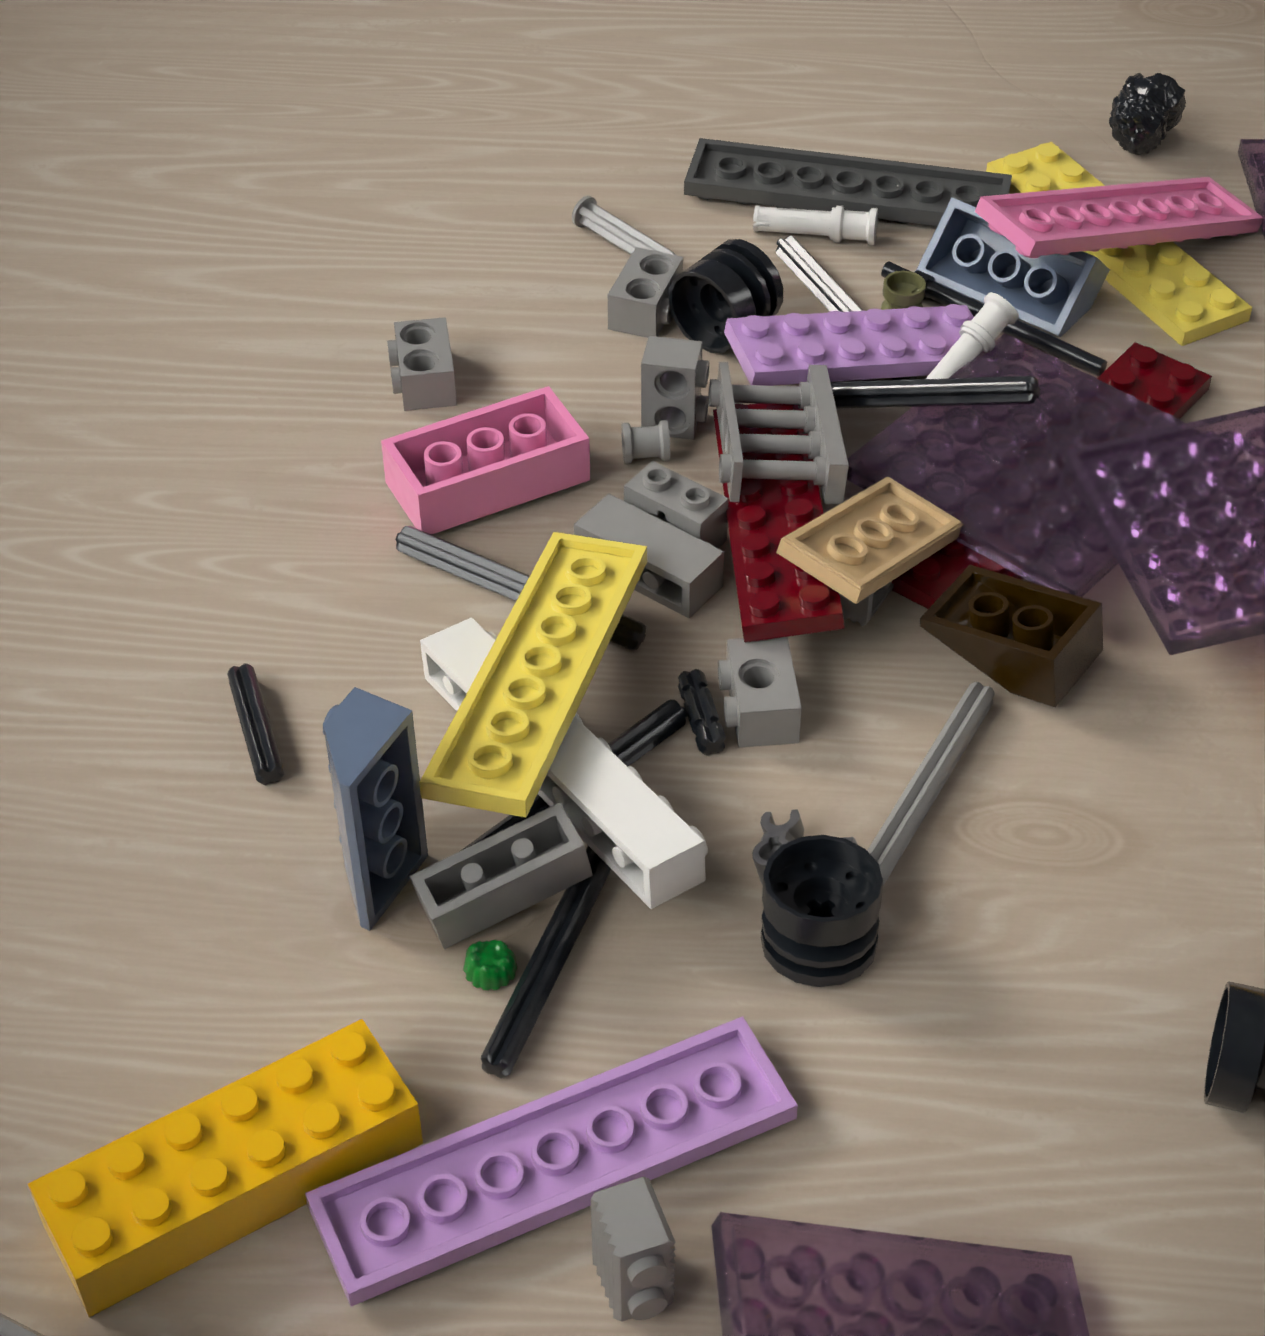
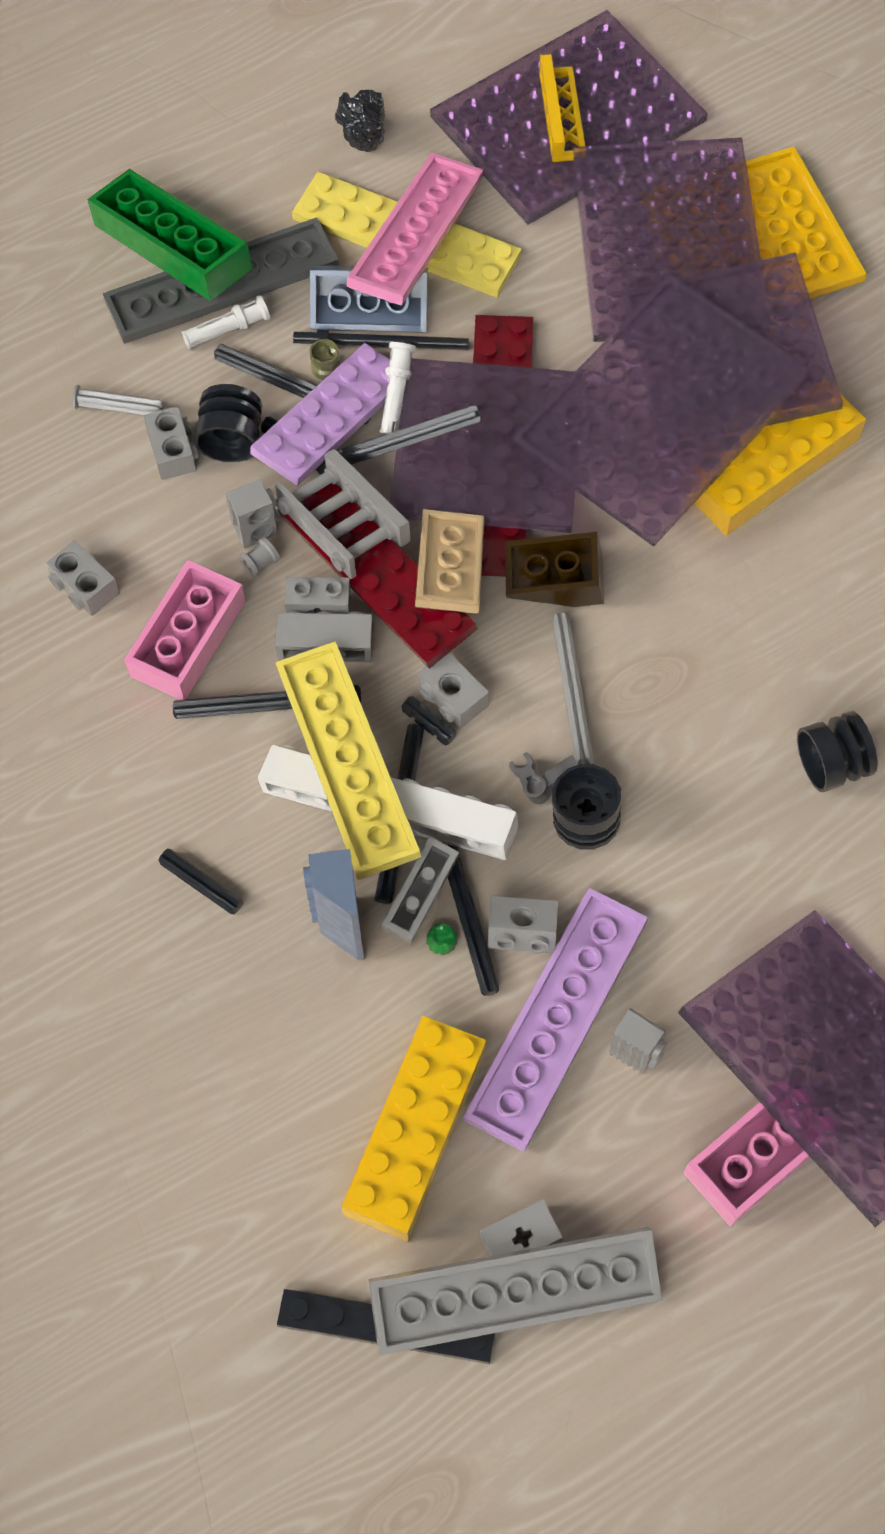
camera: 35 degrees left, 20 degrees up
none -> green brick [87,168,252,302]
none -> light grey brick [488,896,558,953]

